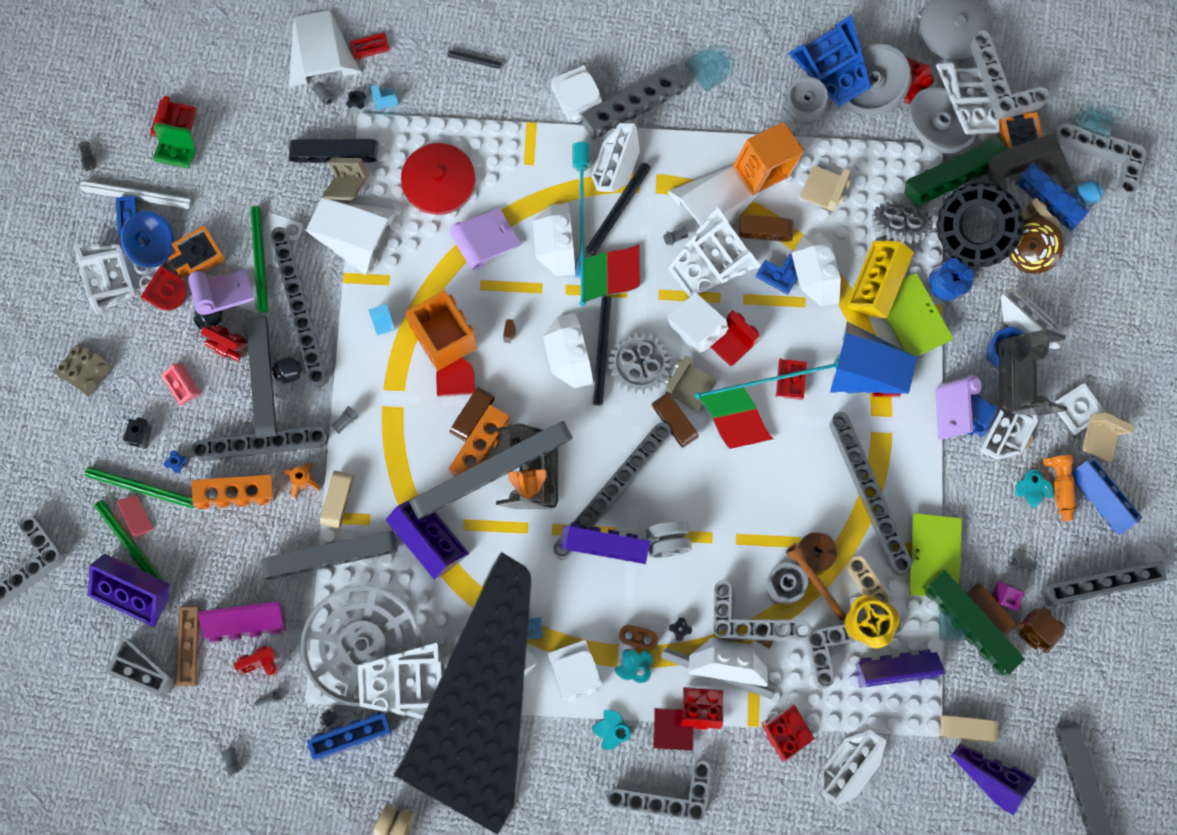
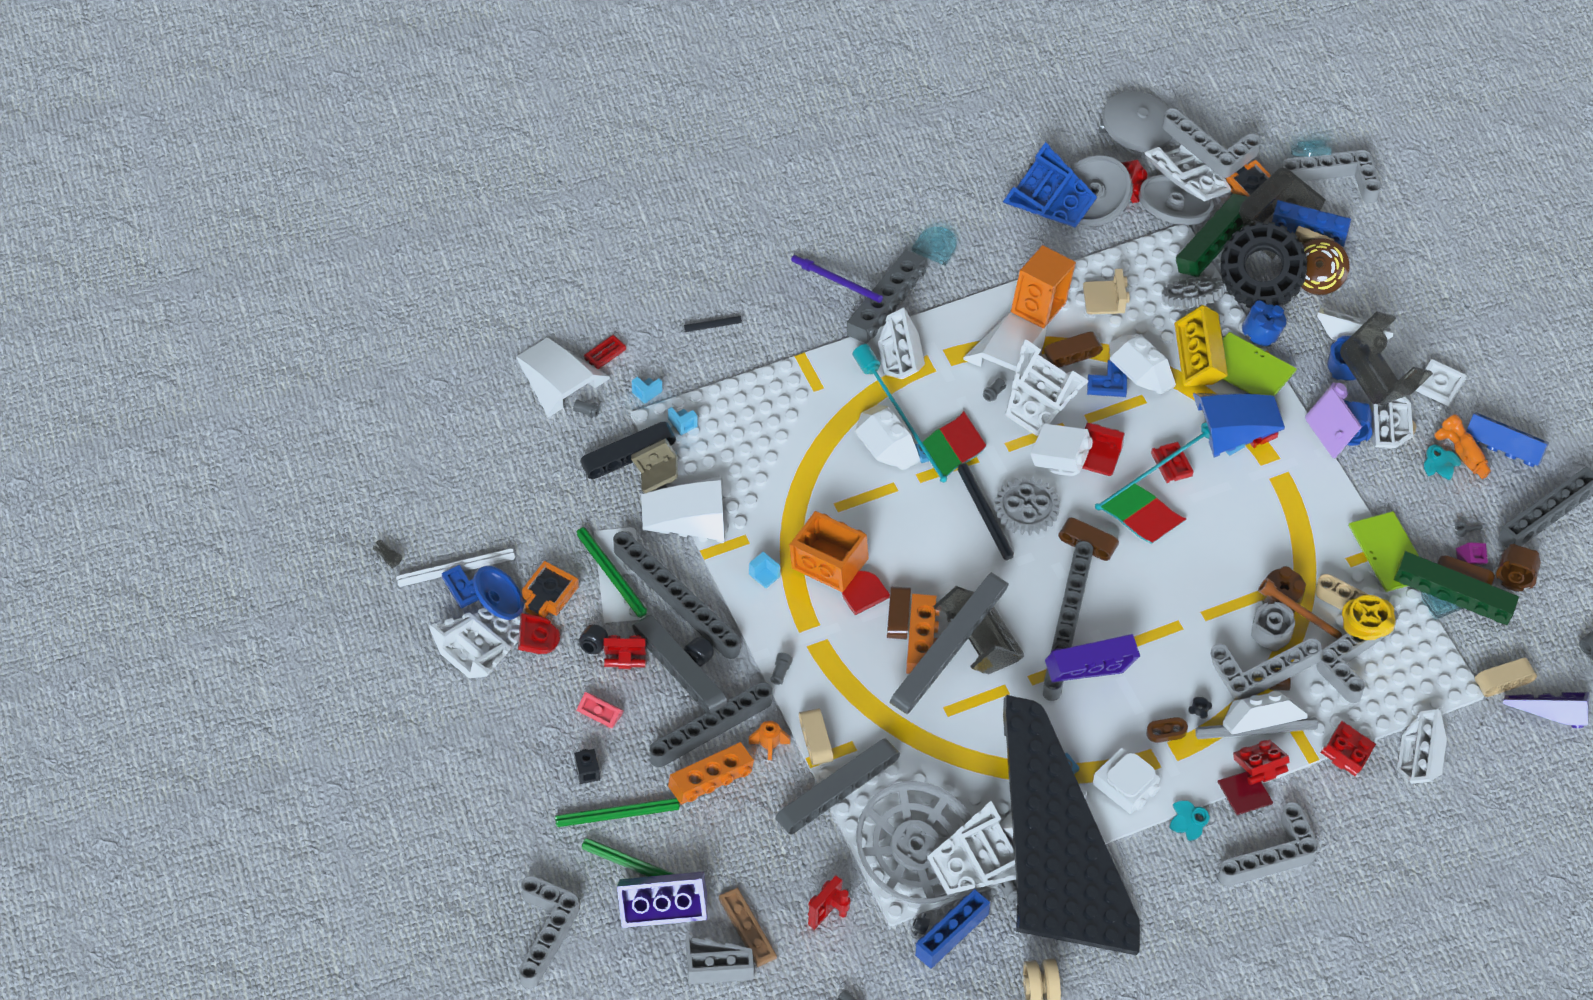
camera: 25 degrees left, 20 degrees down
dark tan bracket [55,344,112,397] -> none
coral slope [117,495,154,538] -> none
red plate [150,95,197,136] -> none
green bracket [153,123,196,169] -> none
blue plate [164,451,187,473] -> none
lavender door [188,269,254,315] -> none
magenta slope [198,601,287,643] -> none
dark grey hand [254,689,282,706] -> none
black plate [346,91,366,109] -> none
dark purple slope [385,497,470,580] -> none
red dish [401,143,476,215] -> none
lavender door [449,208,521,270] -> none
reddish brown tile [503,319,516,343] -> none
orange brick [508,468,547,499] -> none
white wedge [543,313,593,389] -> none
white brick [551,65,603,124] -> none
black axle [586,162,650,256] -> none
teal plate [614,649,653,684] -> none
light grey wheel [645,521,692,558] -> none
dark tan bracket [664,355,716,411] -> none
light grey wheel [786,77,828,125] -> none
dark grey beam [829,412,912,575] -> none
dark purple slope [855,649,946,688] -> none
dark azure head [1073,179,1103,207] -> none
tan bracket [1083,411,1134,462] -> none
none -> medium azure panel [668,407,697,435]
none -> dark purple bar [791,255,883,303]

